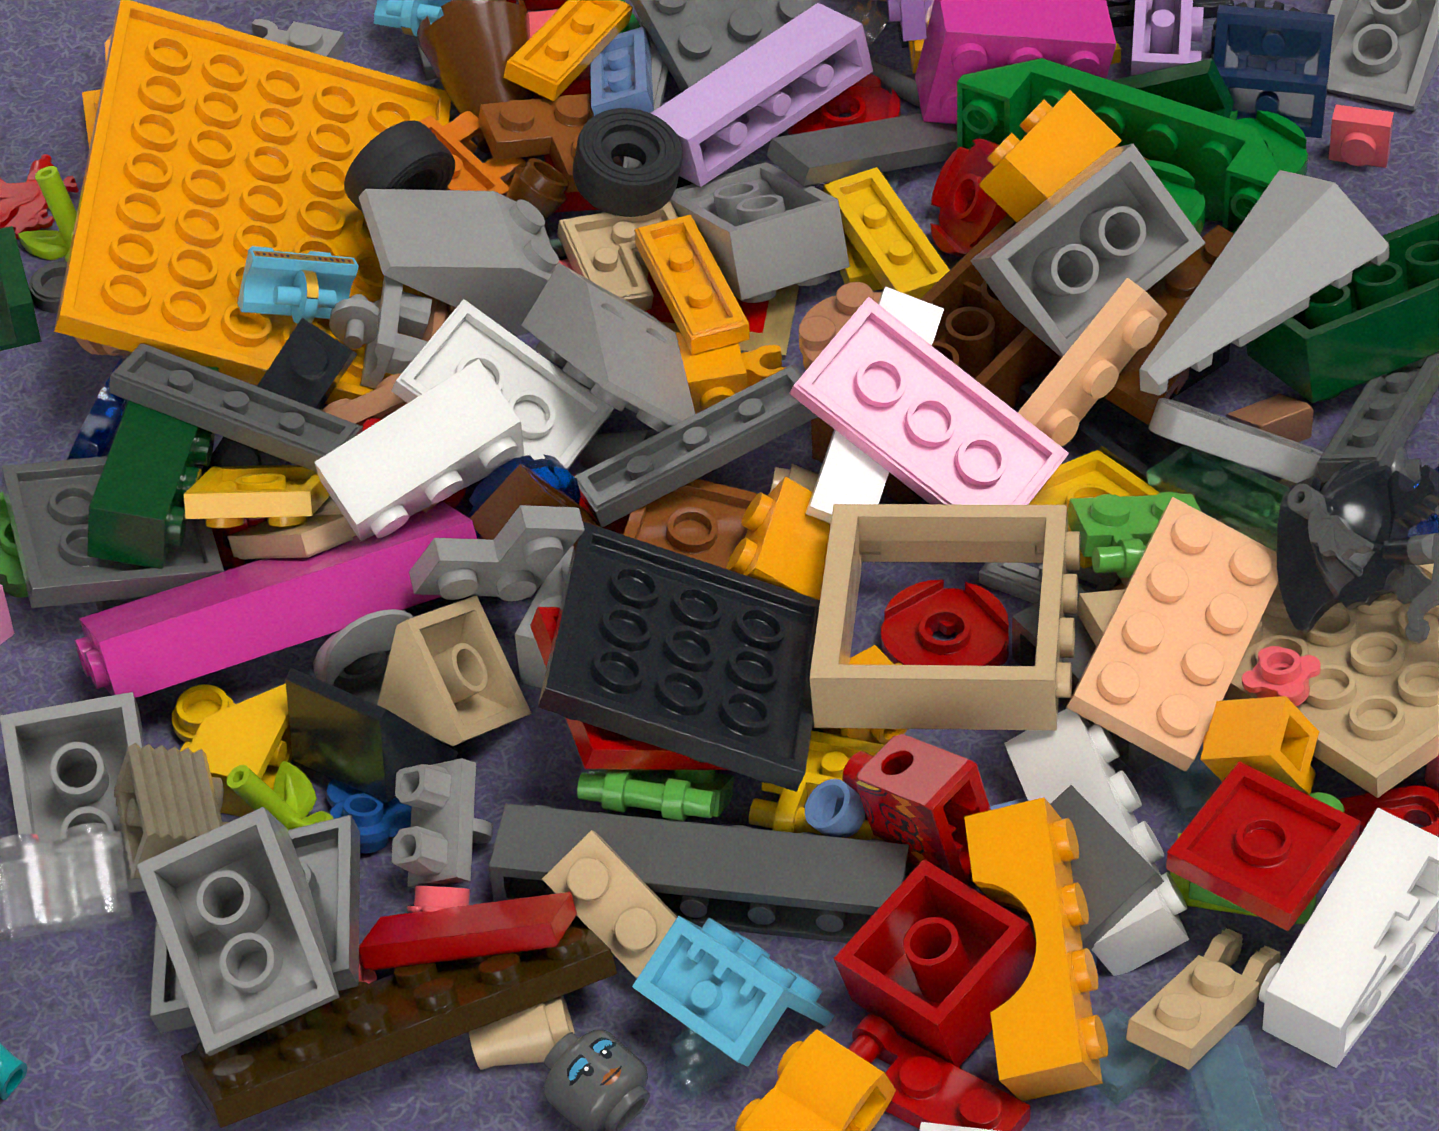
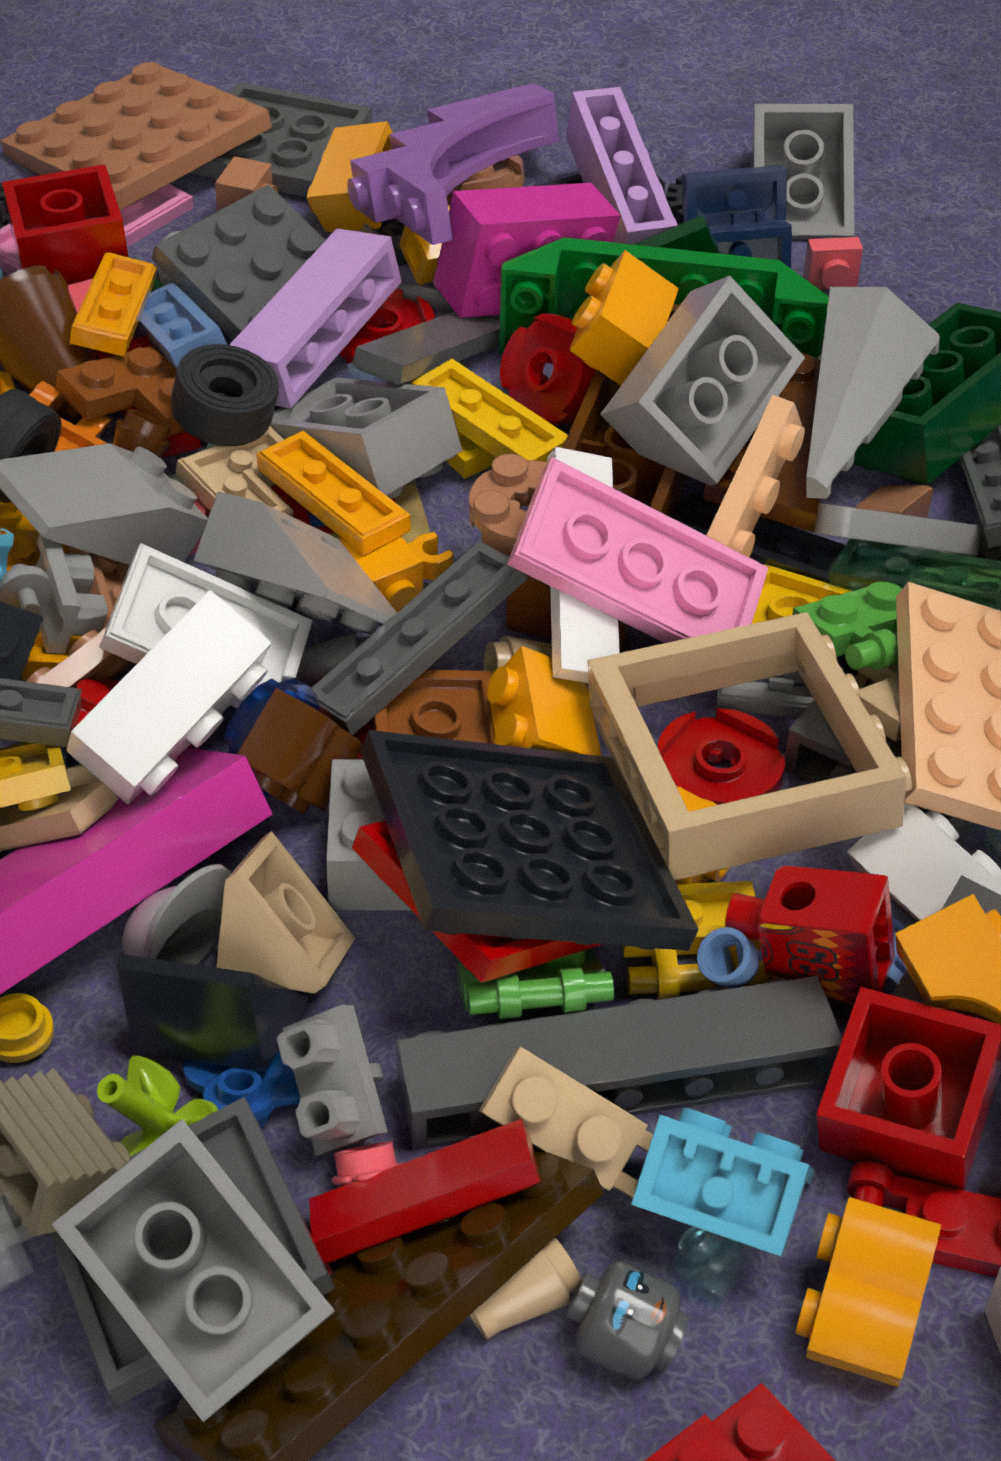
camera: 25 degrees left, 0 degrees up
yellow slope [180,683,293,817] -> none
light grey plate [409,505,585,601] -> none

